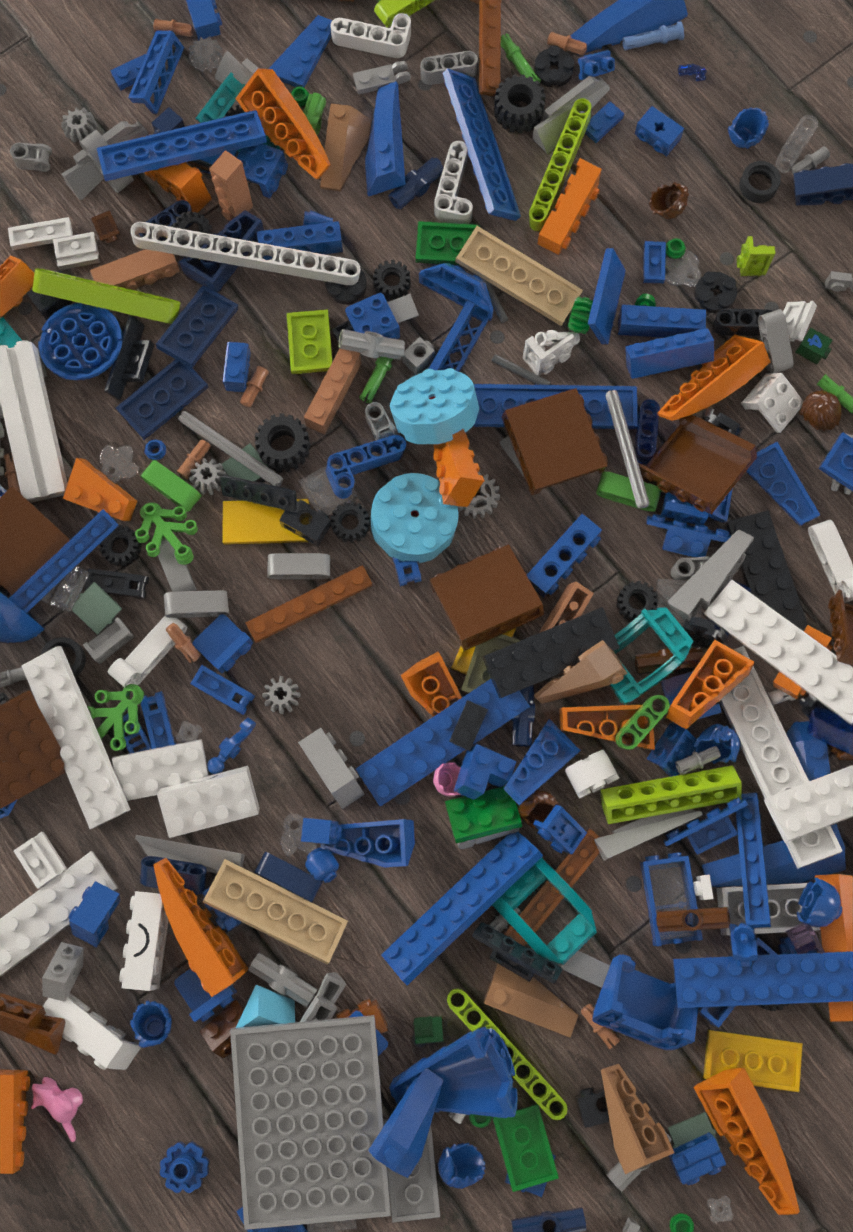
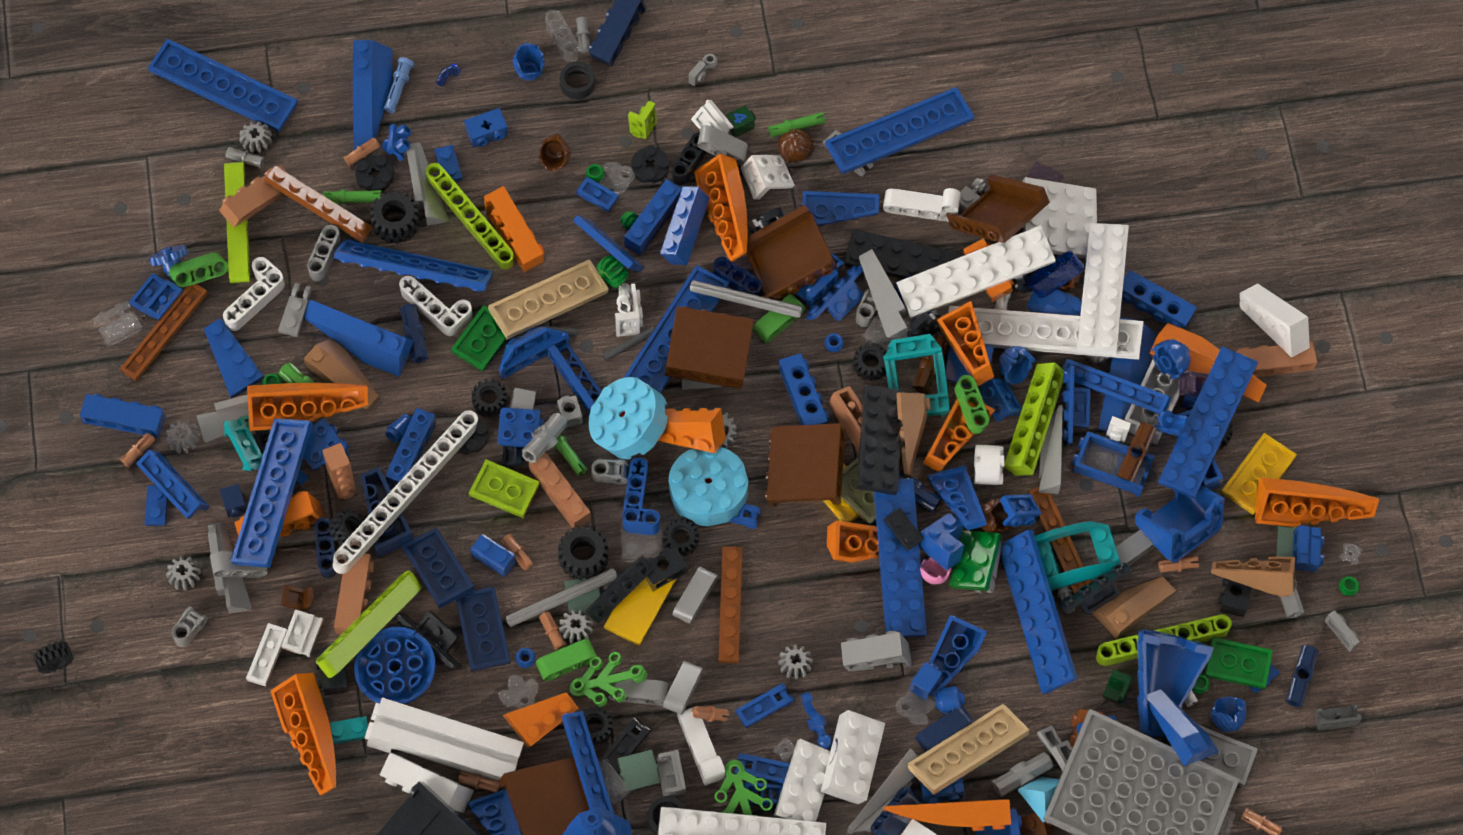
camera: 65 degrees left, 10 degrees down
blue bracket [193,614,253,674] -> none
light grey axle [675,746,721,775] -> none
none -> blue plate [824,333,844,352]

